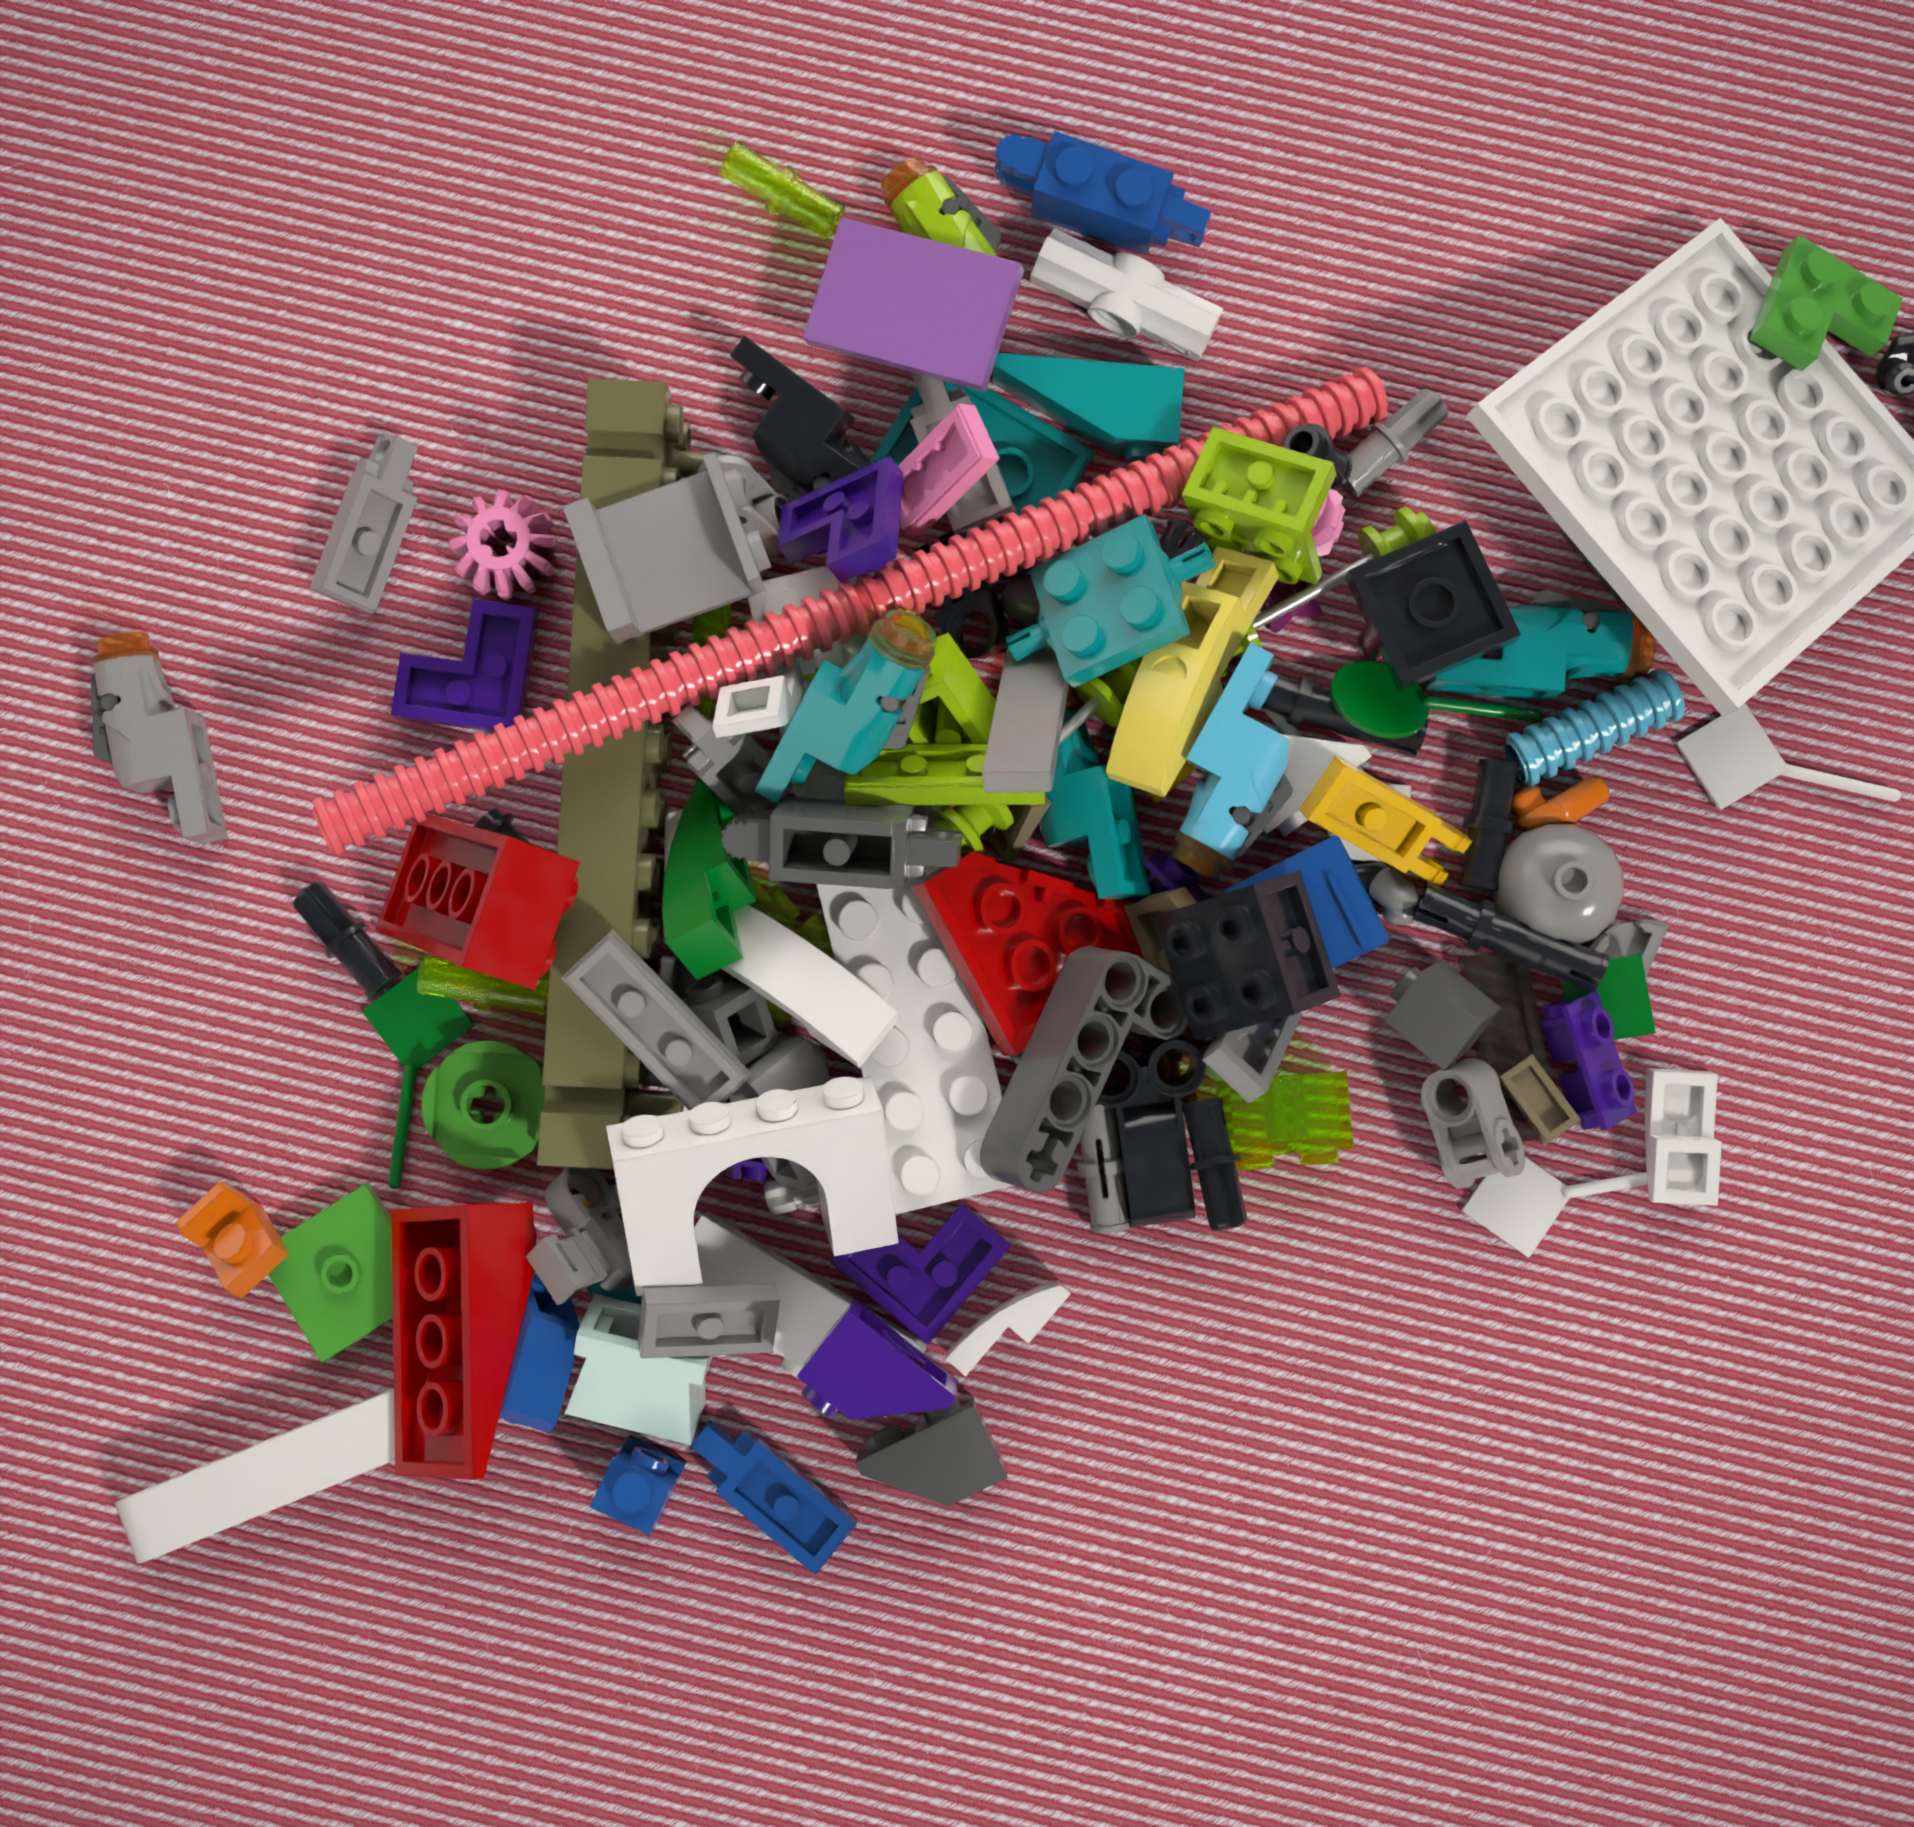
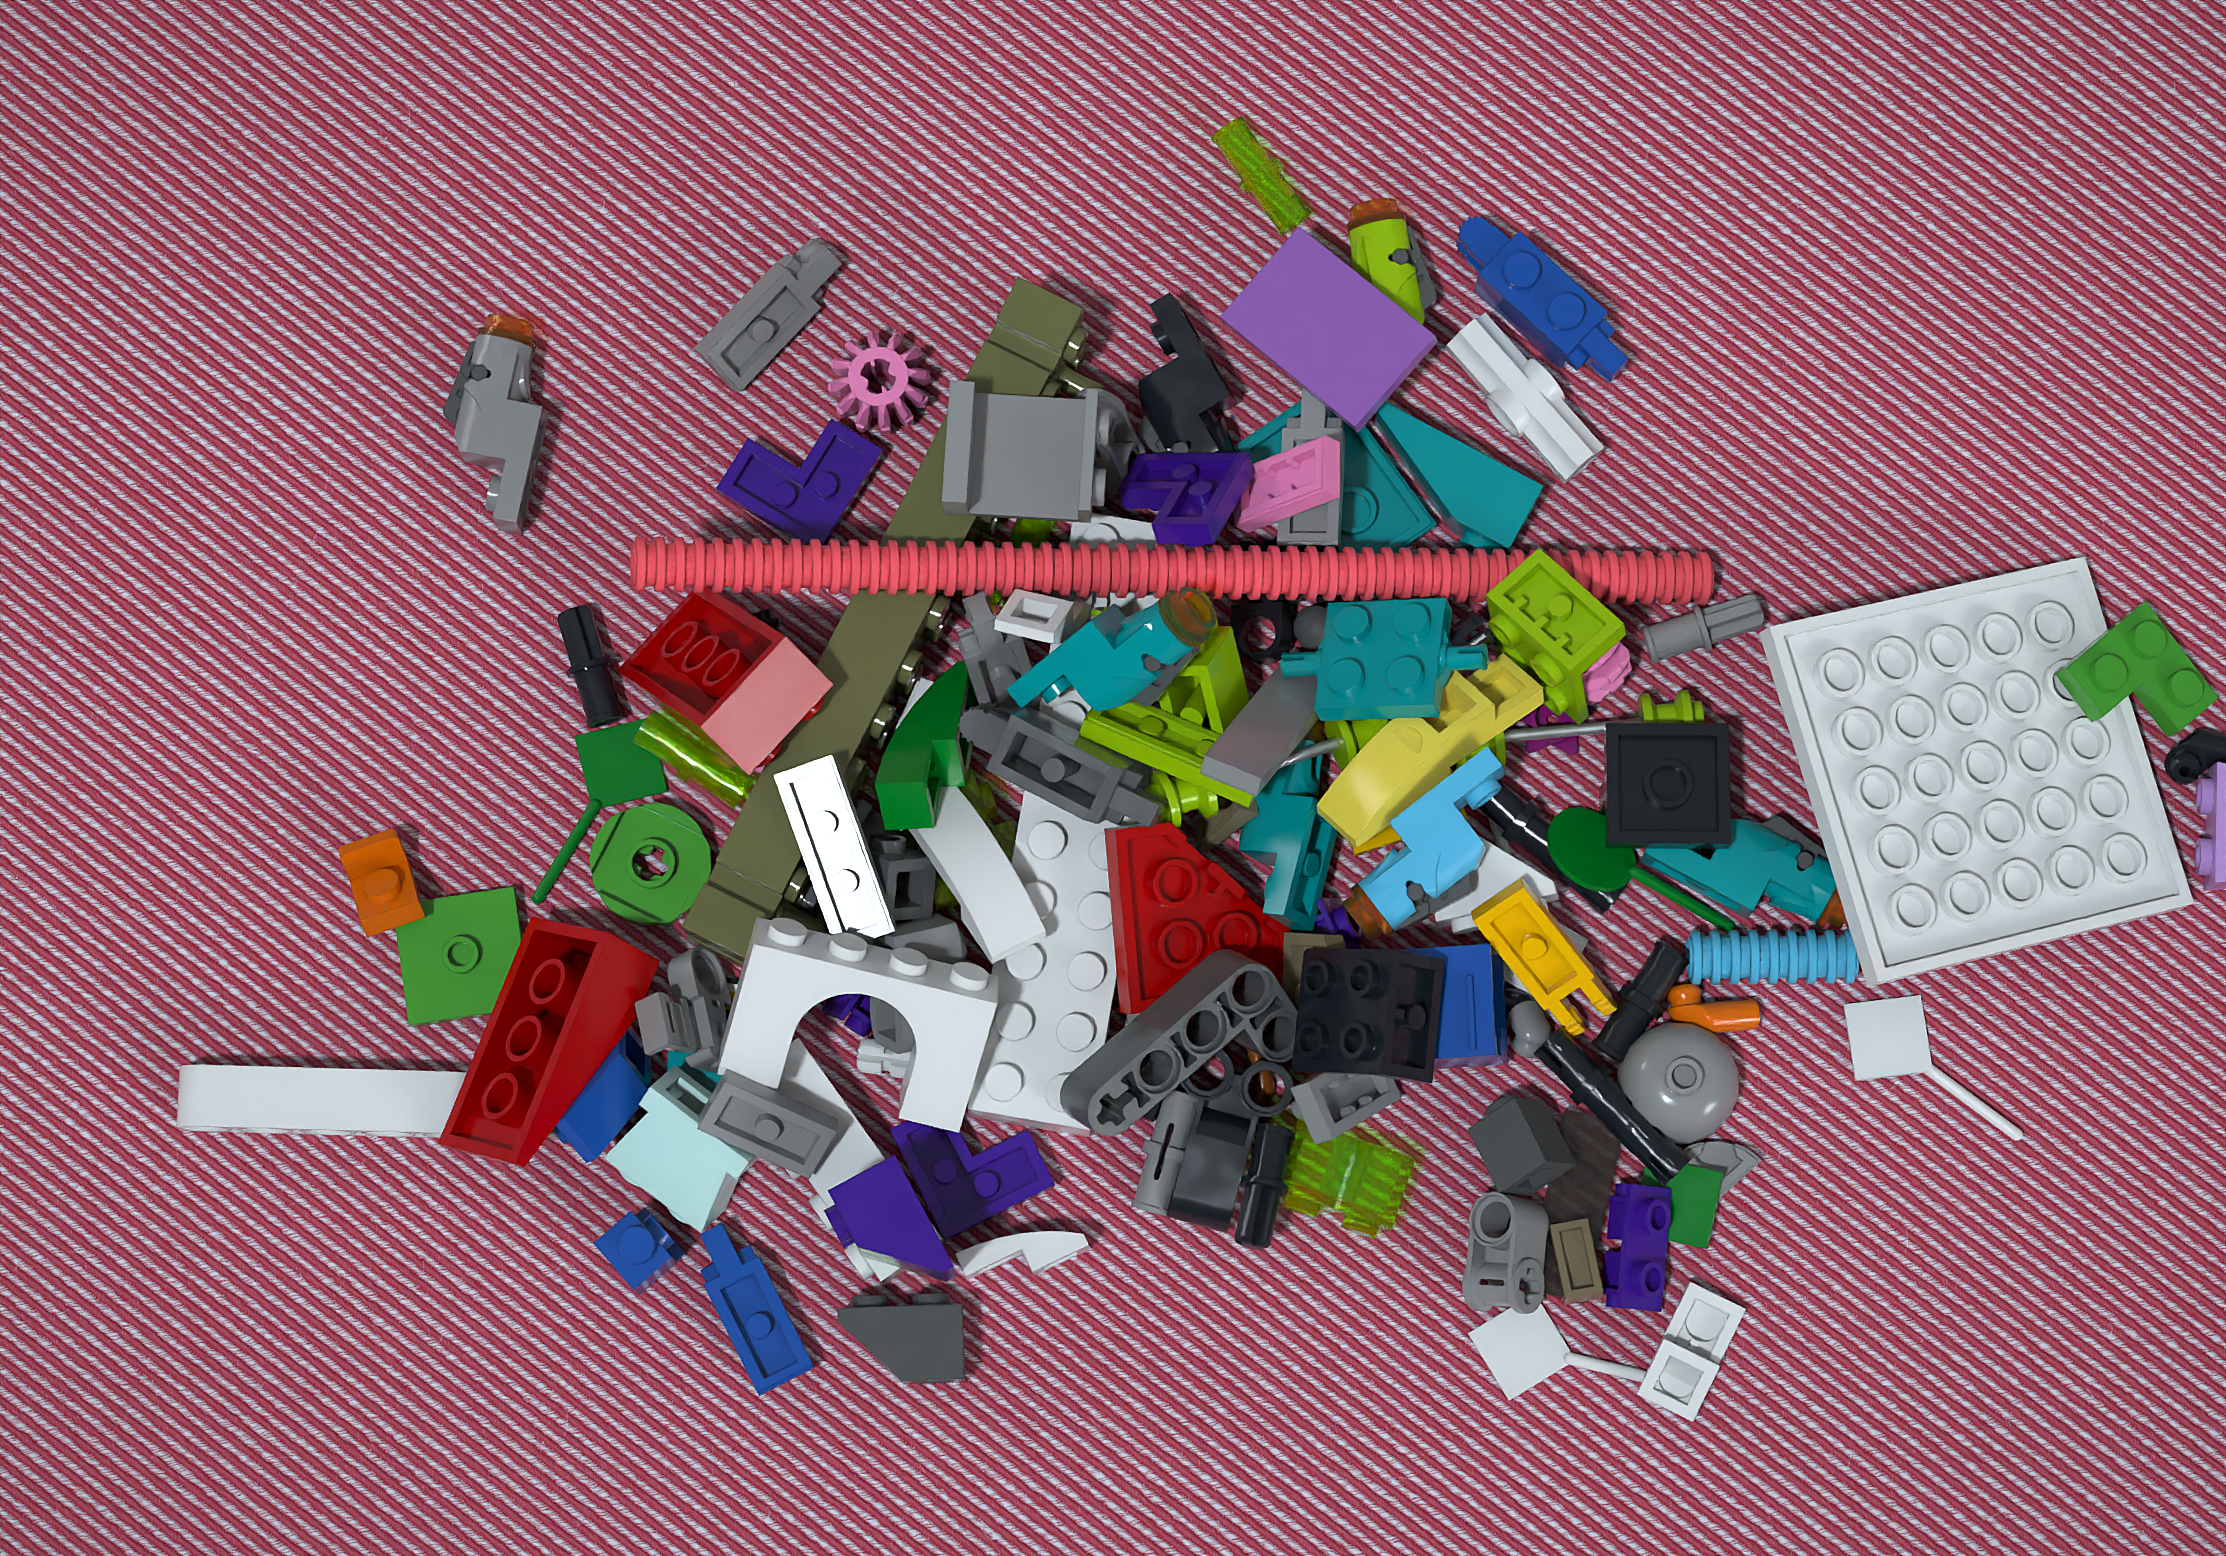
camera: 20 degrees right, 5 degrees down
black pin [1283,423,1352,489] -> none

